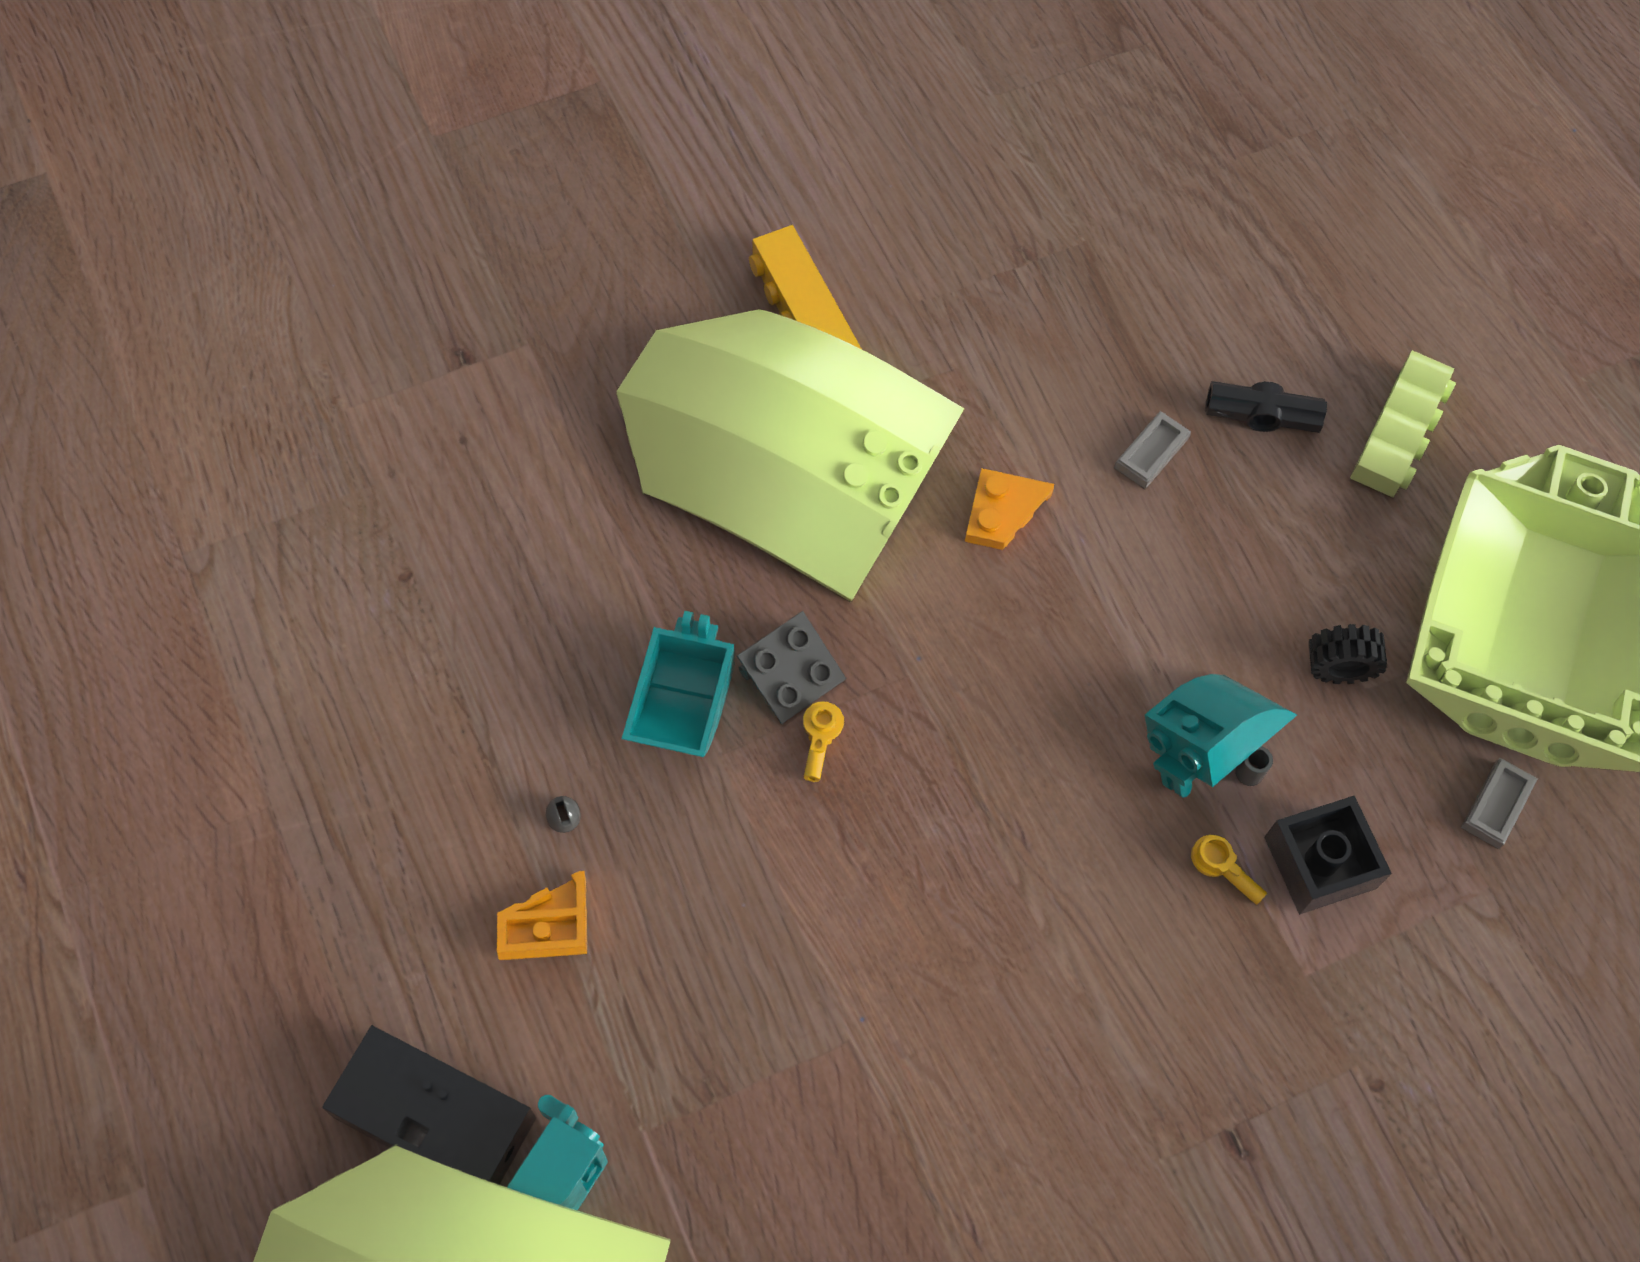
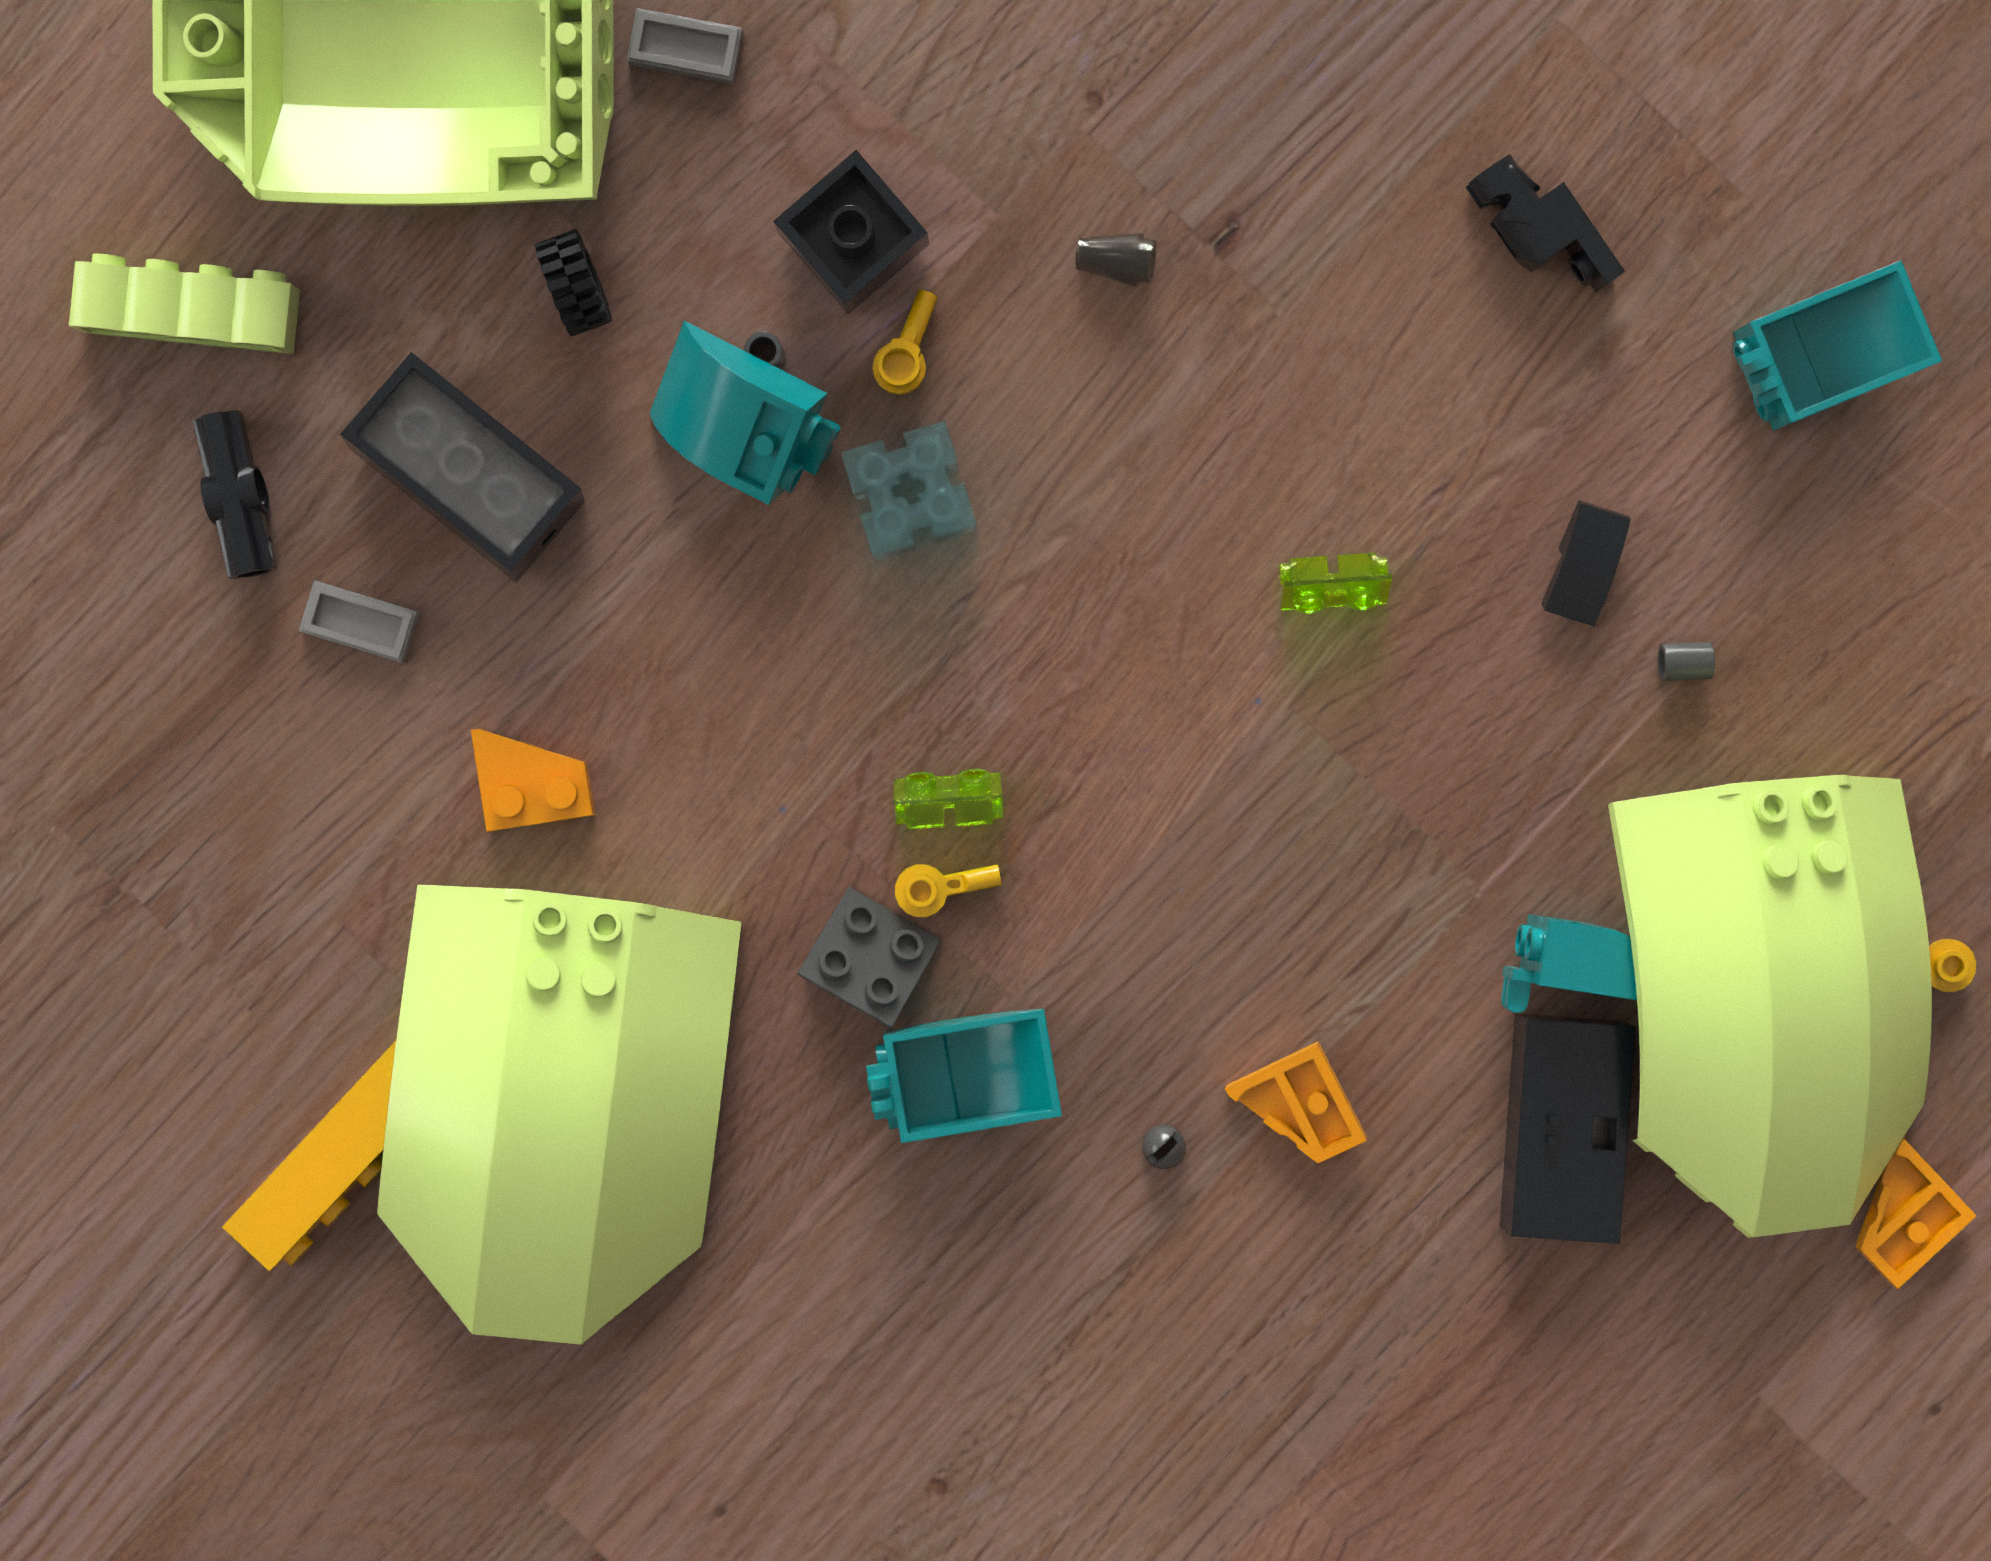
camera: 110 degrees left, 25 degrees up
none -> clear brick [340,352,585,583]
none -> clear light blue brick [841,421,977,561]
none -> clear neon green hinge [894,768,1003,830]
none -> clear smoke cone [1075,233,1157,287]
none -> clear neon green hinge [1278,552,1392,613]

